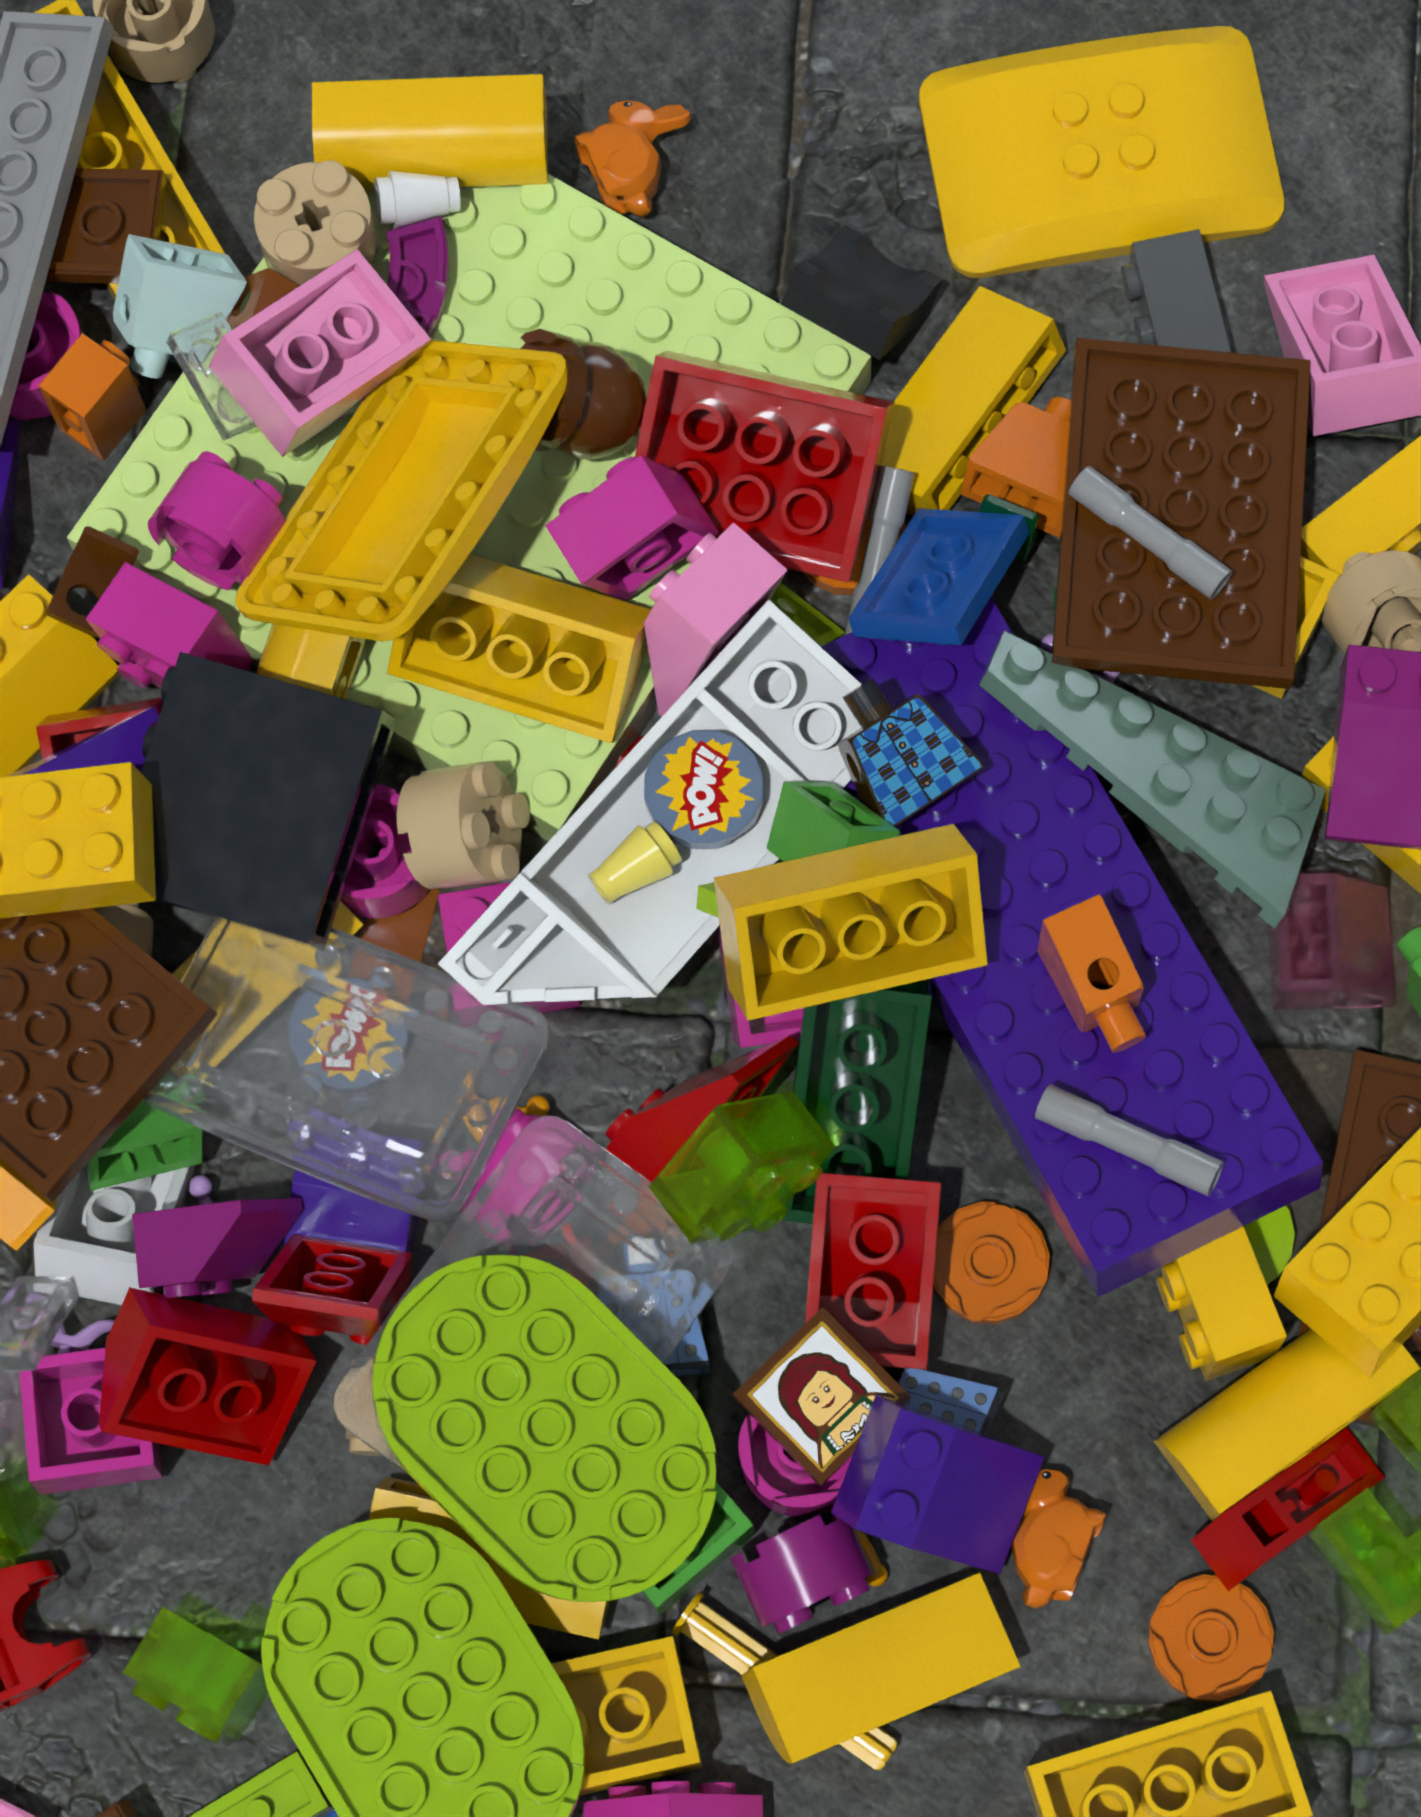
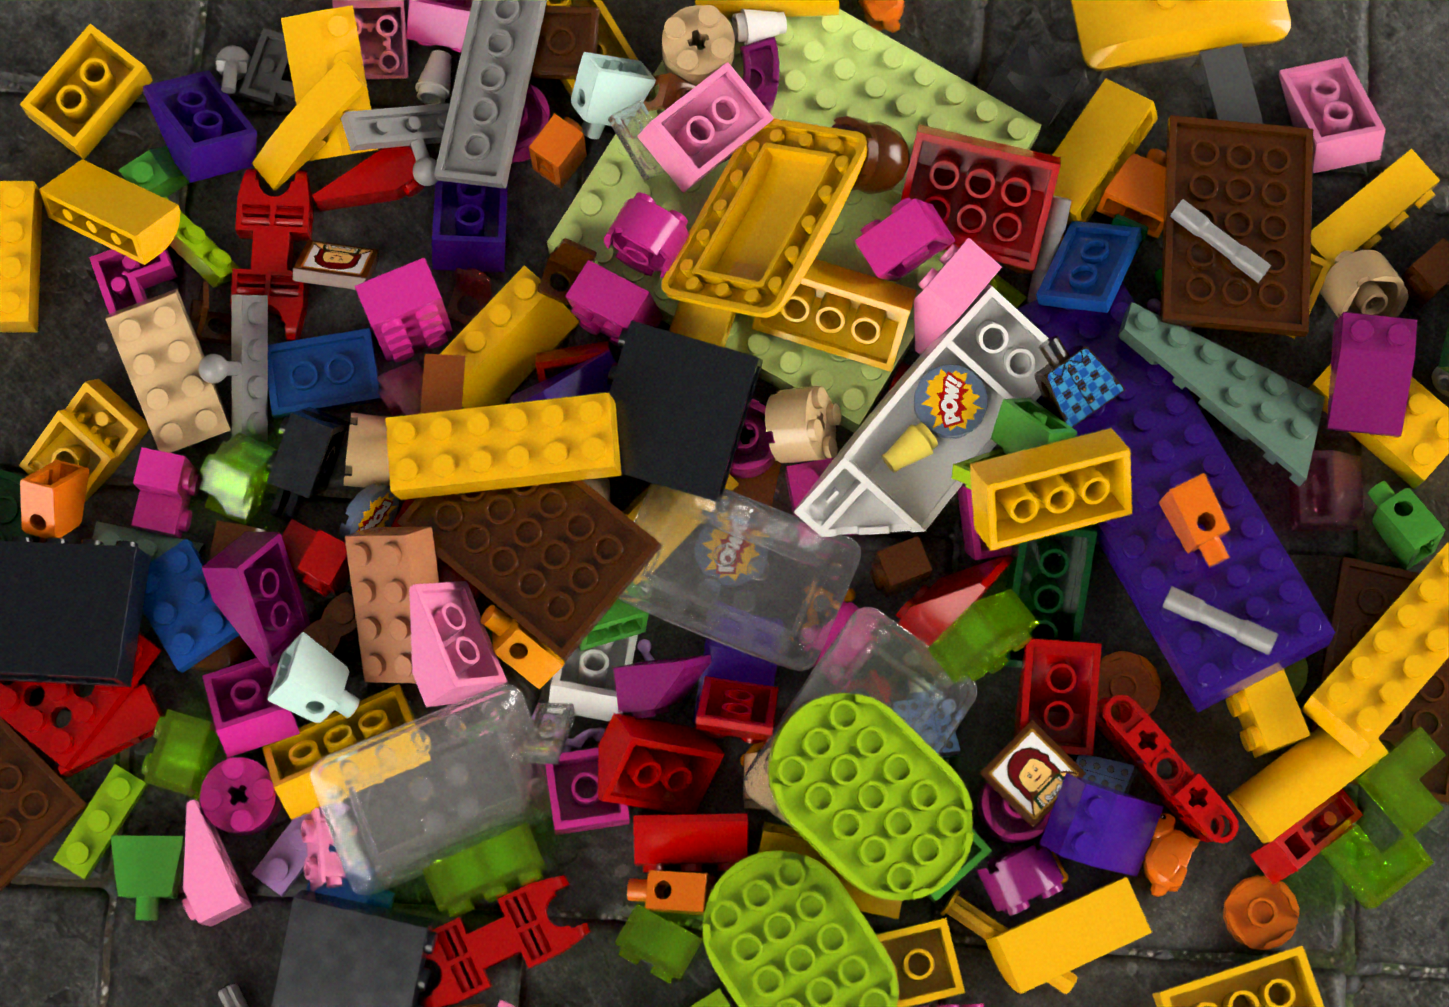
camera: 10 degrees left, 5 degrees up
none -> orange torso [627,870,718,916]
none -> red slope [633,813,748,873]
none -> reddish brown brick [869,536,932,597]
none -> red piece [1095,695,1238,843]

